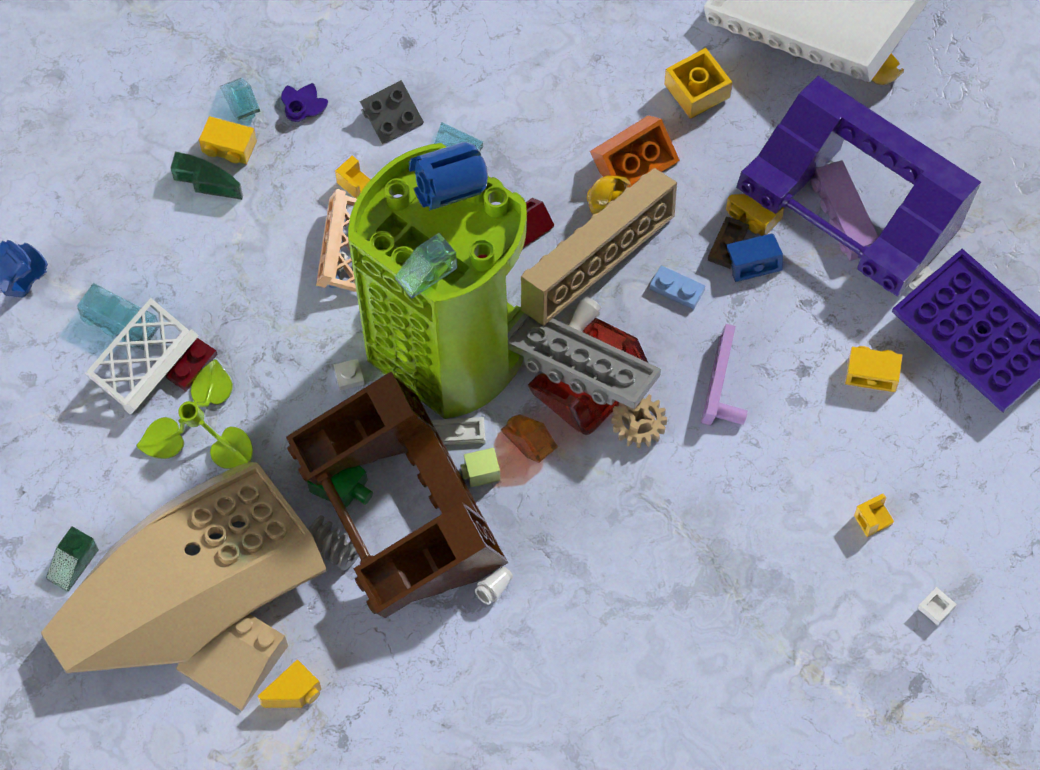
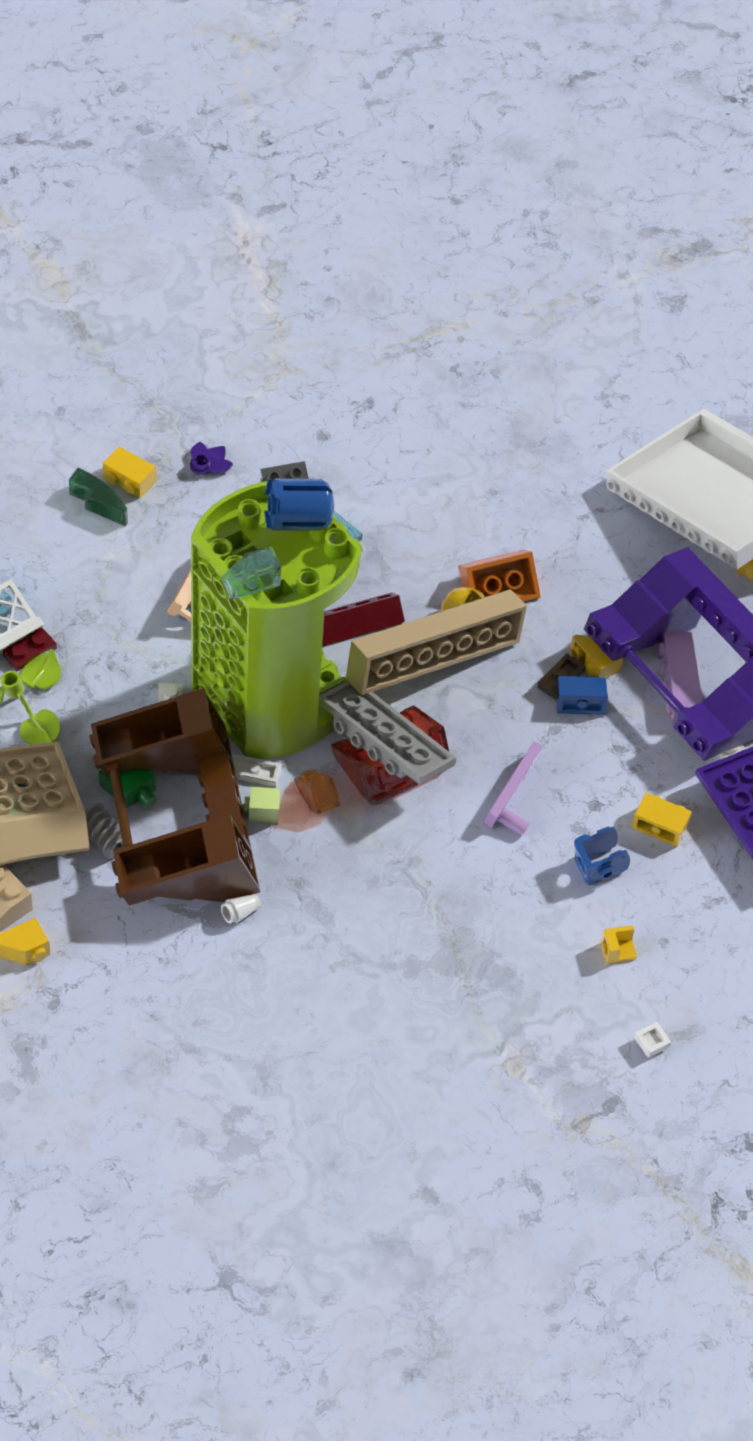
camera: 10 degrees right, 10 degrees down
clear light blue slope [220,77,260,121] -> none
white cone [568,297,601,332] -> none
tan gear [611,394,667,448] -> none
light blue plate [649,265,705,310] -> none
yellow brick [664,48,732,119] -> none
none -> blue piece [574,826,630,885]

